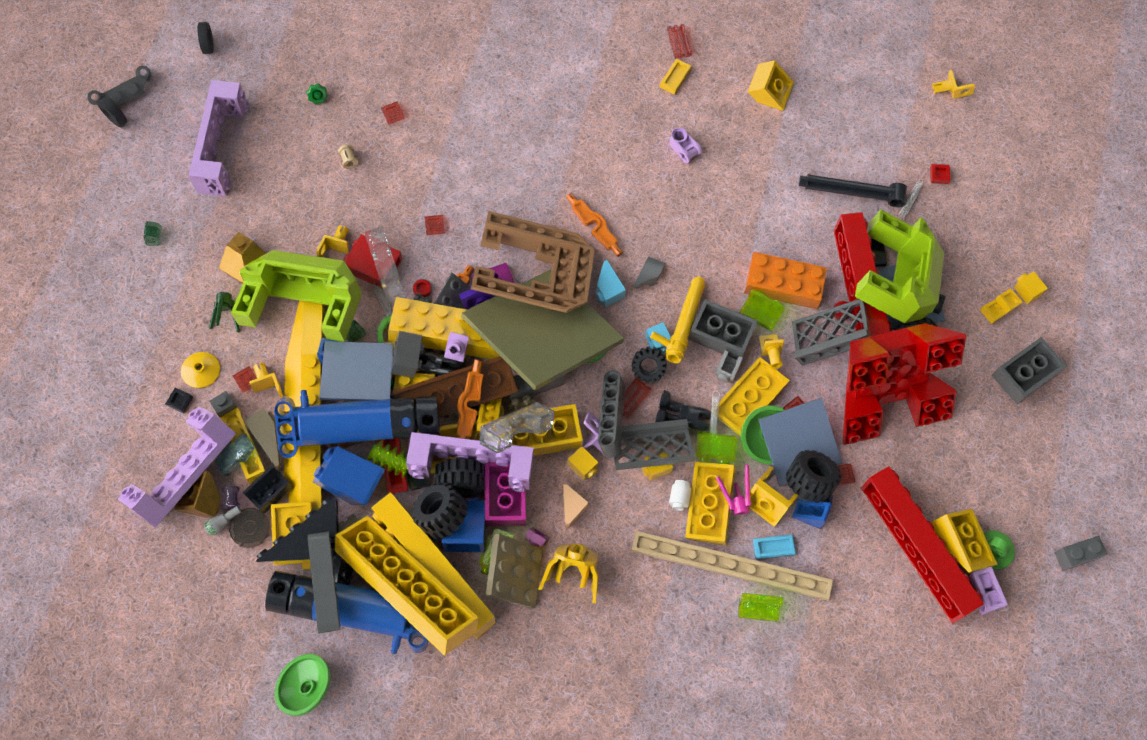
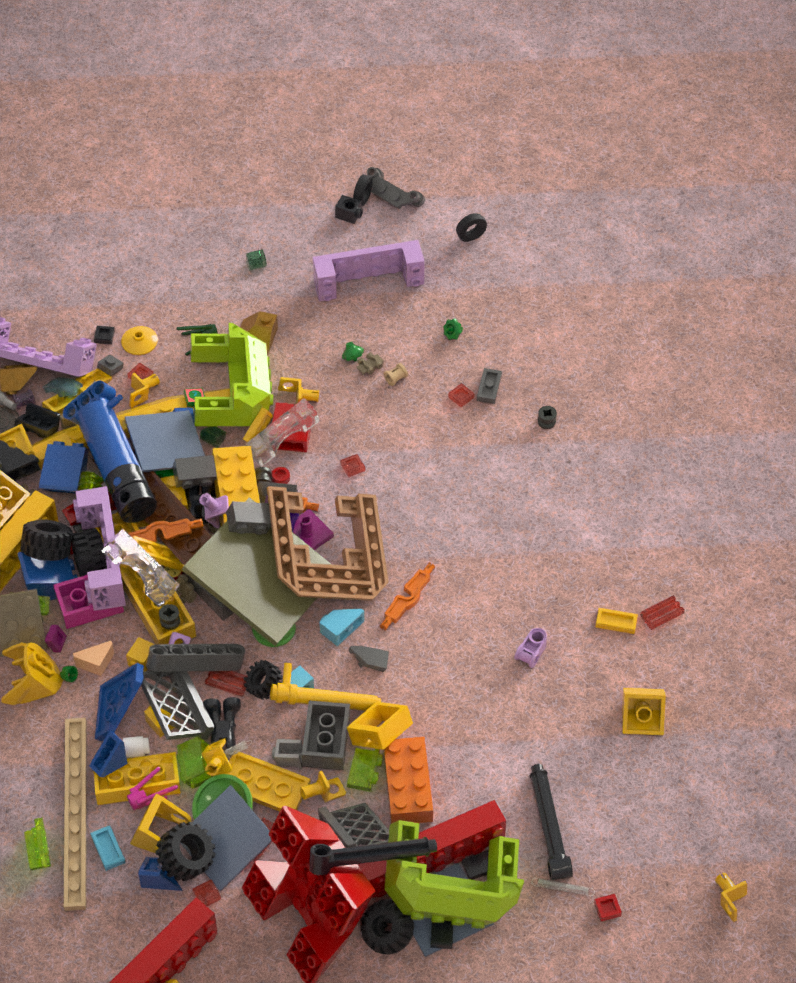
camera: 75 degrees right, 15 degrees down
none -> green hinge [60,665,78,682]
none -> blue slope [89,731,127,777]
none -> blue plate [95,663,144,741]
none -> pearl dark grey wheel [159,604,180,630]
none -> green tile [183,388,205,407]
none -> yellow bracket [202,738,232,776]
none -> dark grey brick [226,501,271,535]
none -> yellow tile [243,407,273,447]
none -> black piece [309,837,437,875]
none -> black brick [335,195,363,224]
none -> green piece [342,342,364,362]
none -> yellow window [346,702,413,750]
none -> dark tan piece [357,352,384,375]
none -> dark grey plate [477,368,502,404]
none -> pearl dark grey wheel [538,406,557,429]

